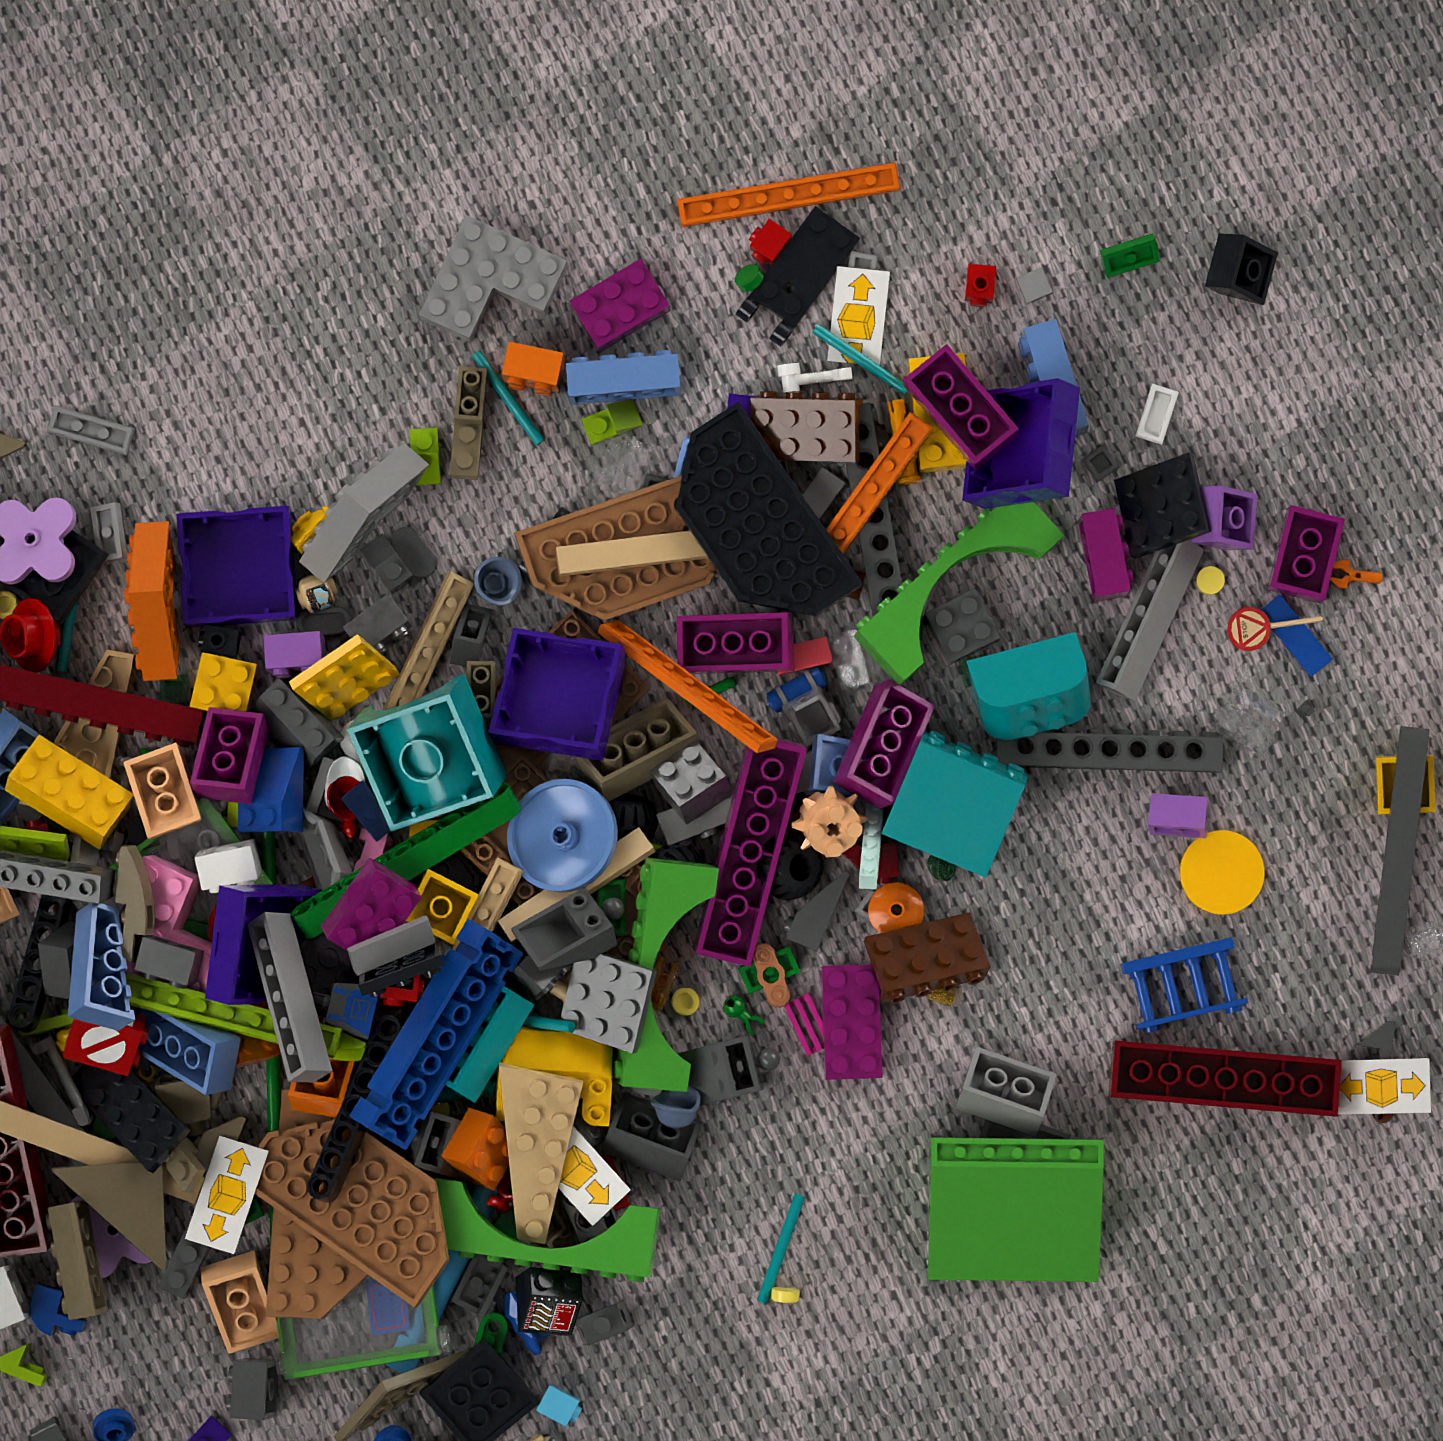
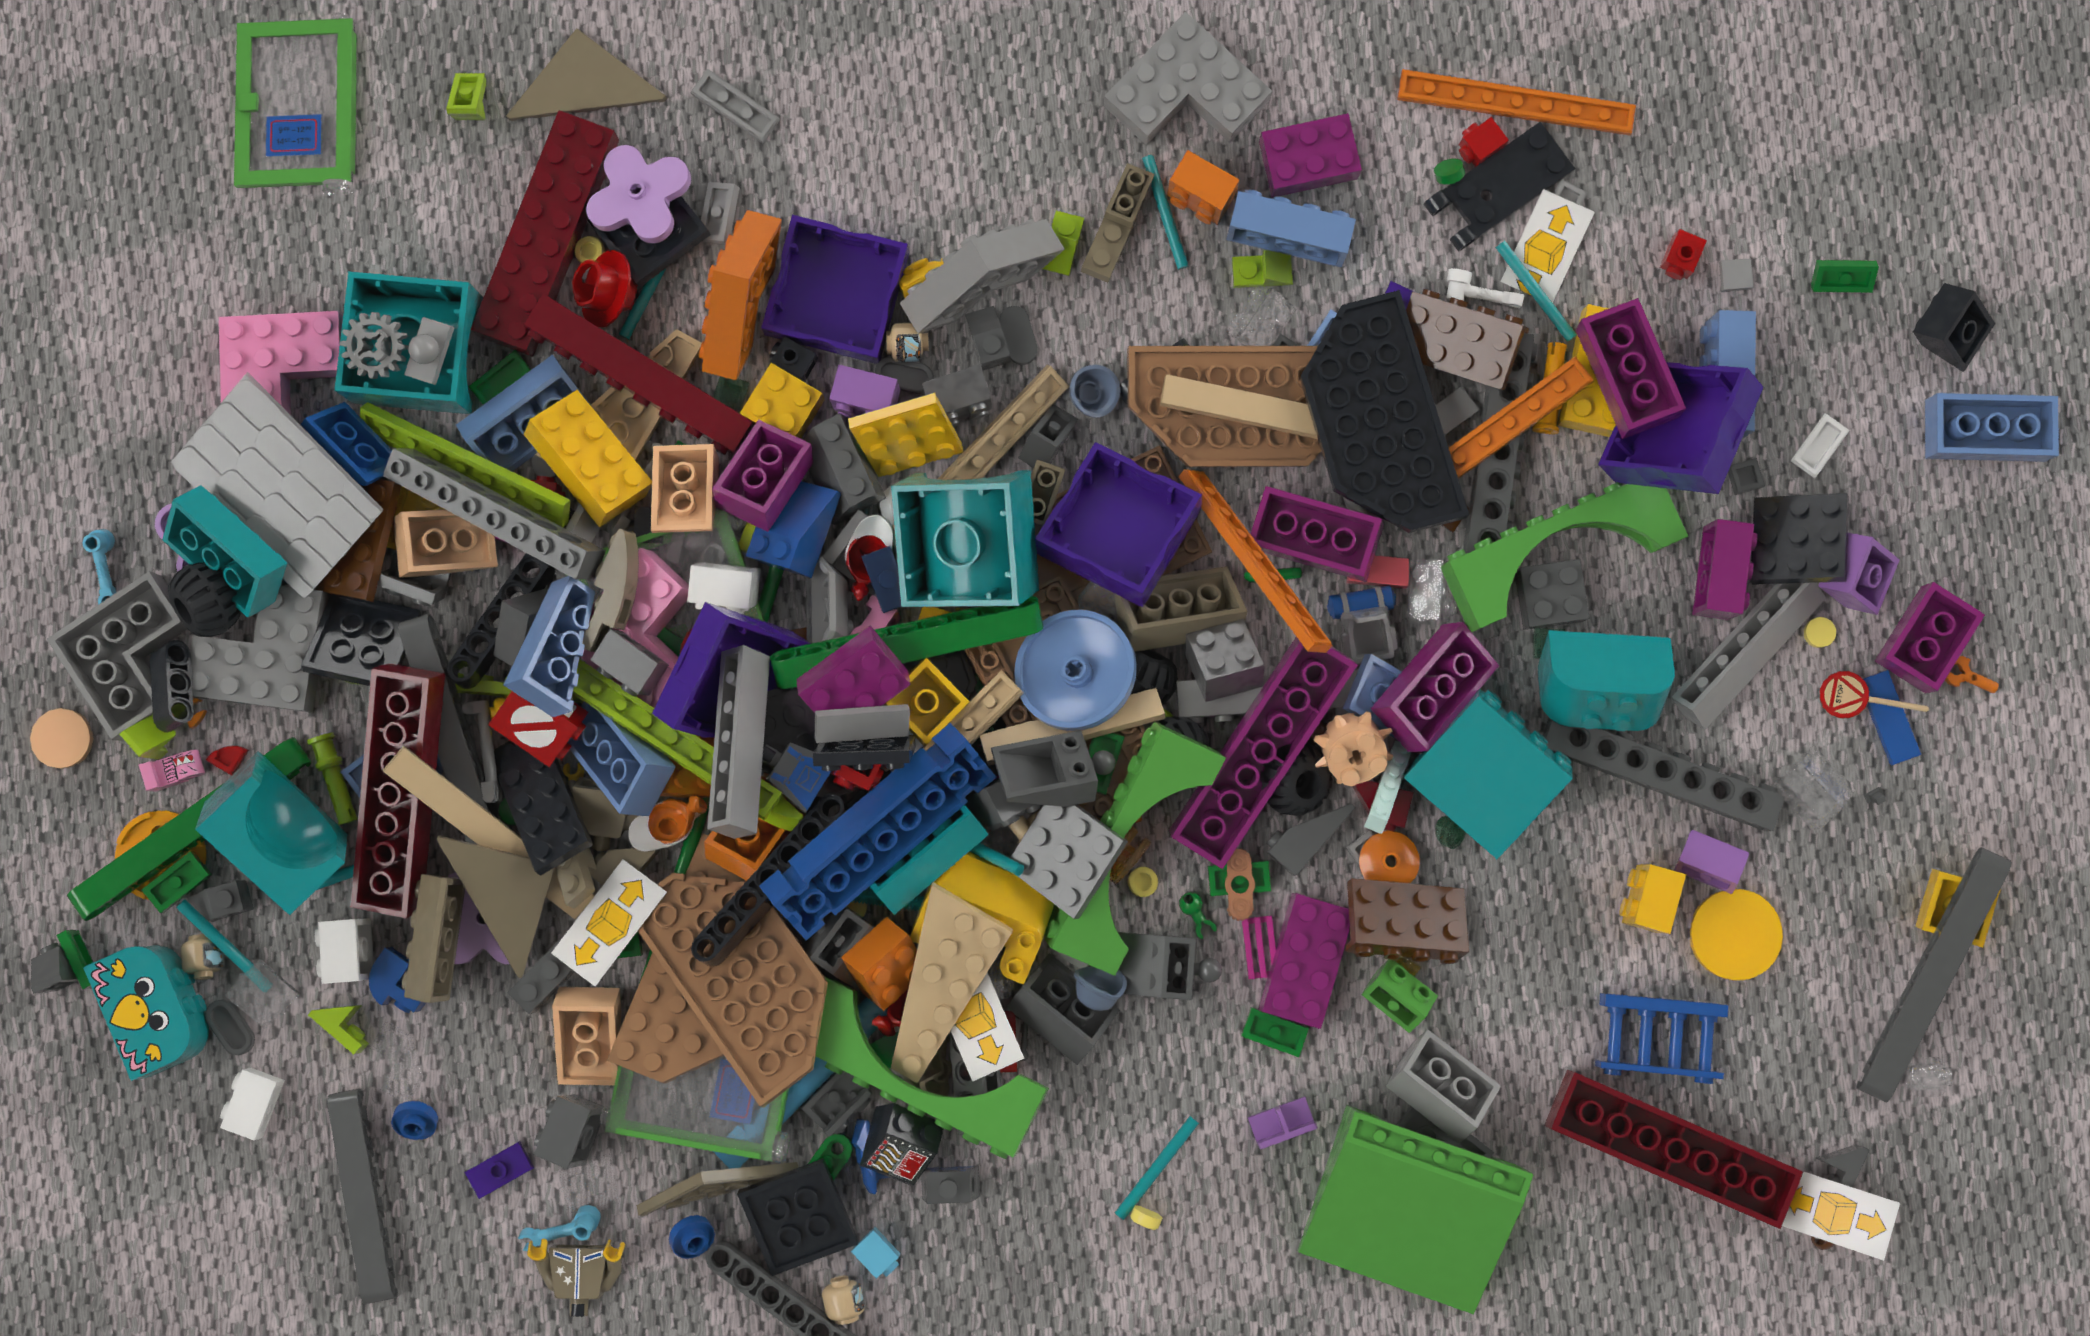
camera: 15 degrees right, 0 degrees up
none -> orange hair [628,796,707,851]
none -> green plate [1241,1007,1309,1057]
none -> medium lavender panel [1247,1096,1318,1149]
none -> bright green brick [1361,959,1438,1033]
none -> yellow brick [1619,864,1686,934]
none -> medium blue brick [1925,393,2059,462]

